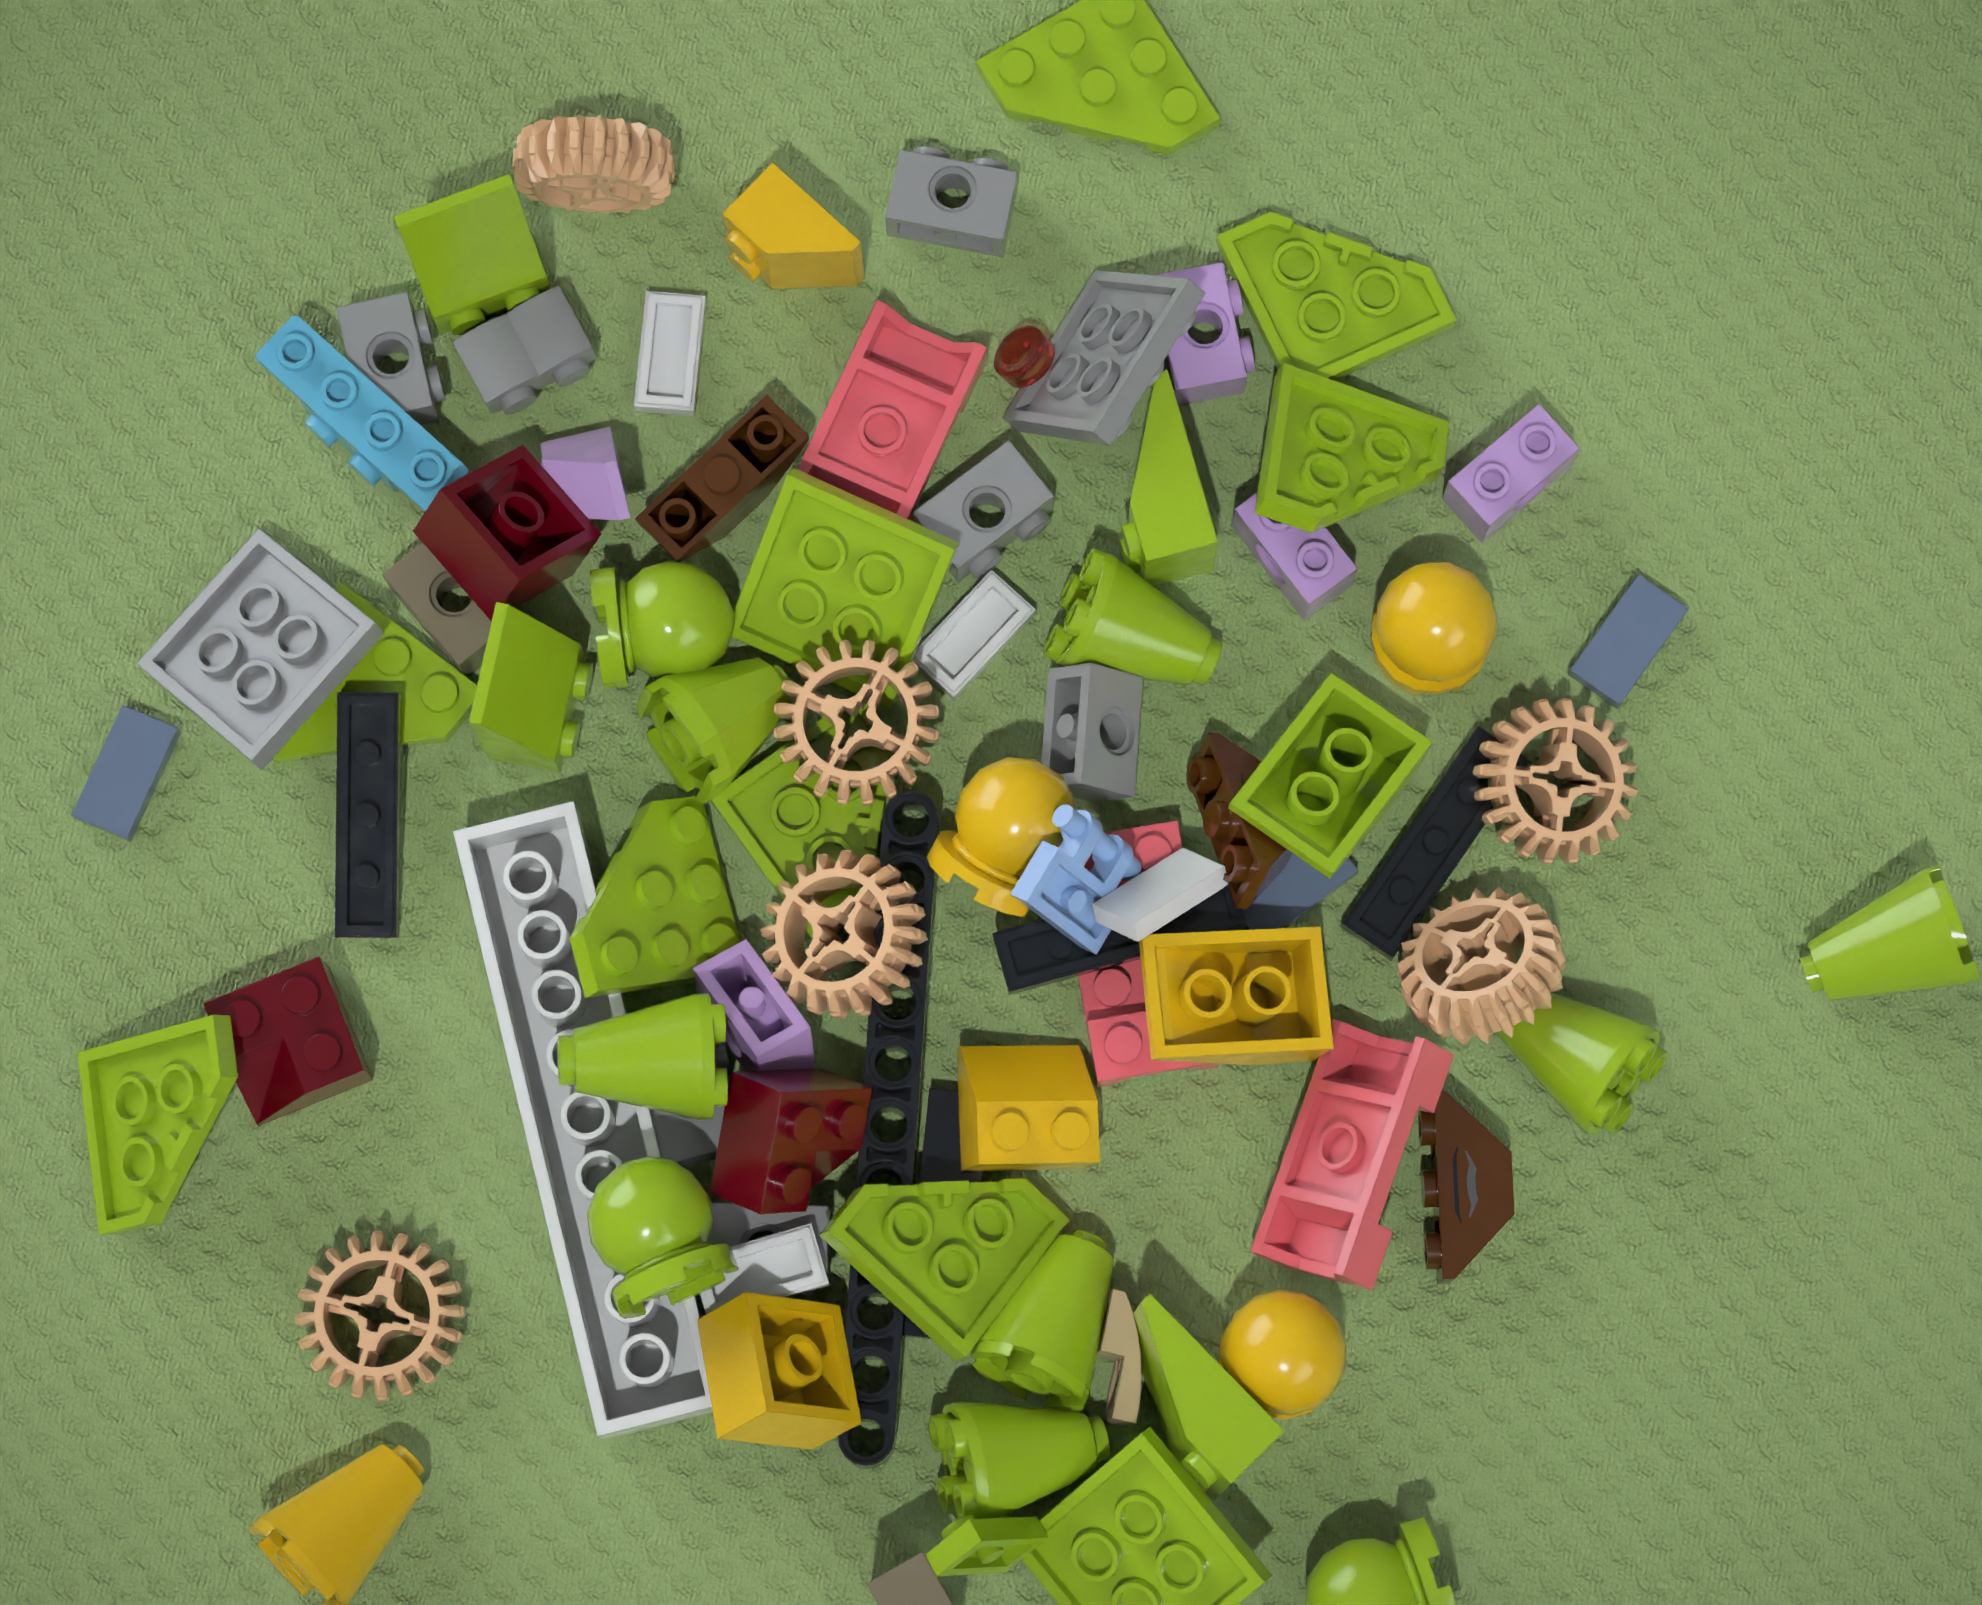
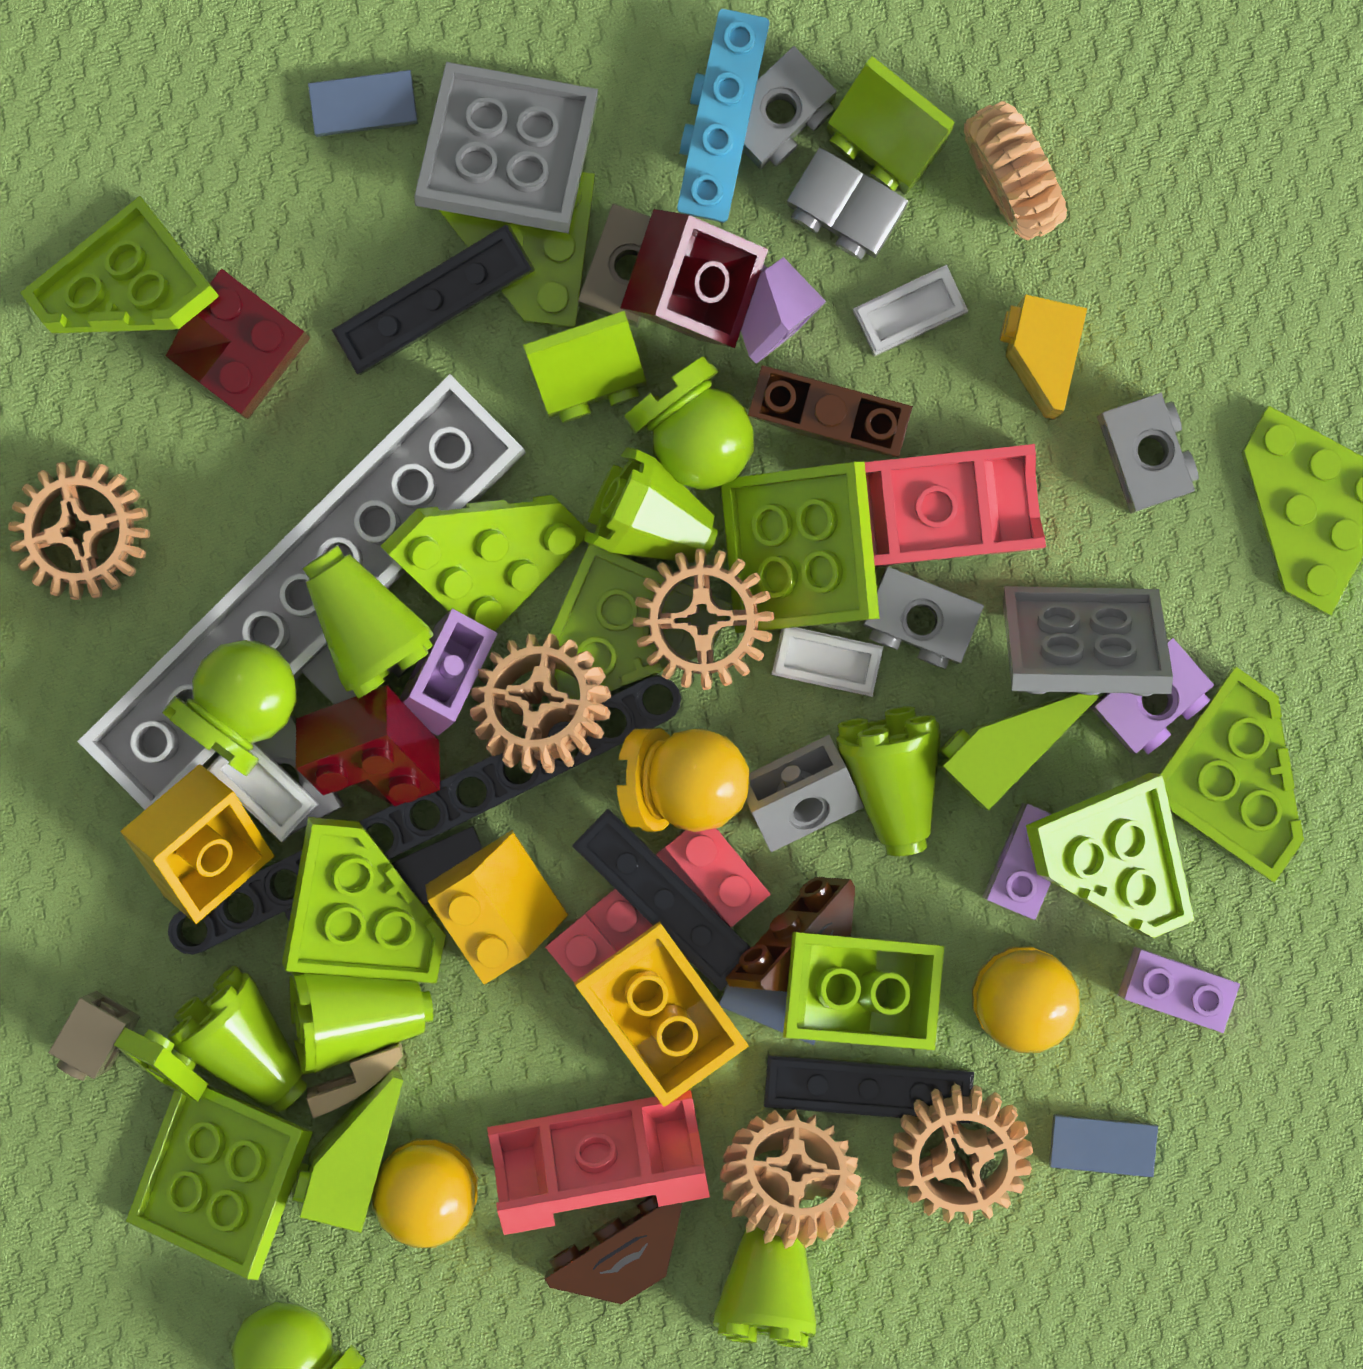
camera: 60 degrees right, 10 degrees up
clear red tile [994,326,1055,388] -> none
light blue plate [1011,804,1142,955] -> none
white tile [1092,848,1228,942] -> none

